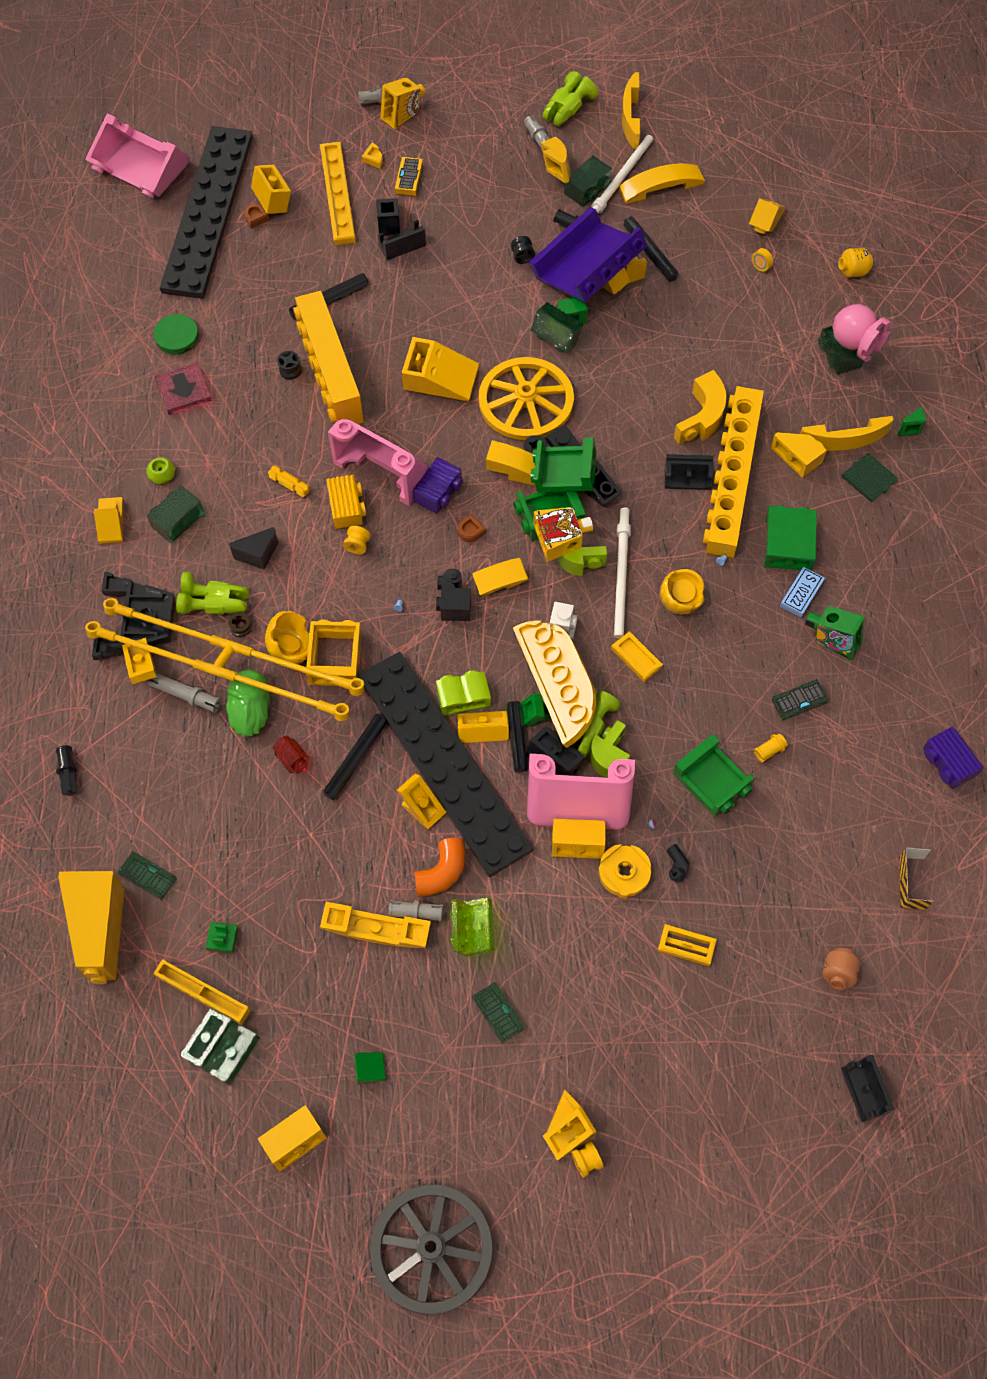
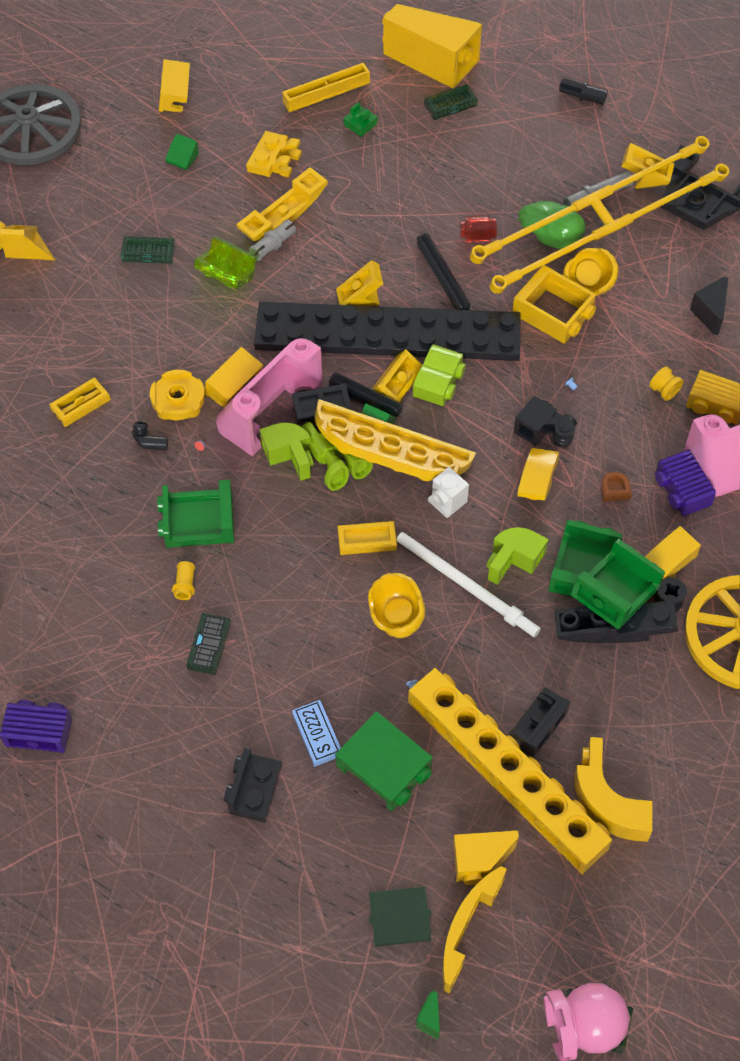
camera: 125 degrees right, 5 degrees down
lime piece [176,572,249,615] -> none
clear green slope [180,1008,260,1086] -> none
dark brown bush [228,612,252,637] -> none
orange cylinder [414,838,465,897] -> none
torso [533,507,593,562] -> none
green torso [805,606,865,660] -> none
none -> black bracket [224,747,282,823]
none -> yellow plate [246,131,302,178]

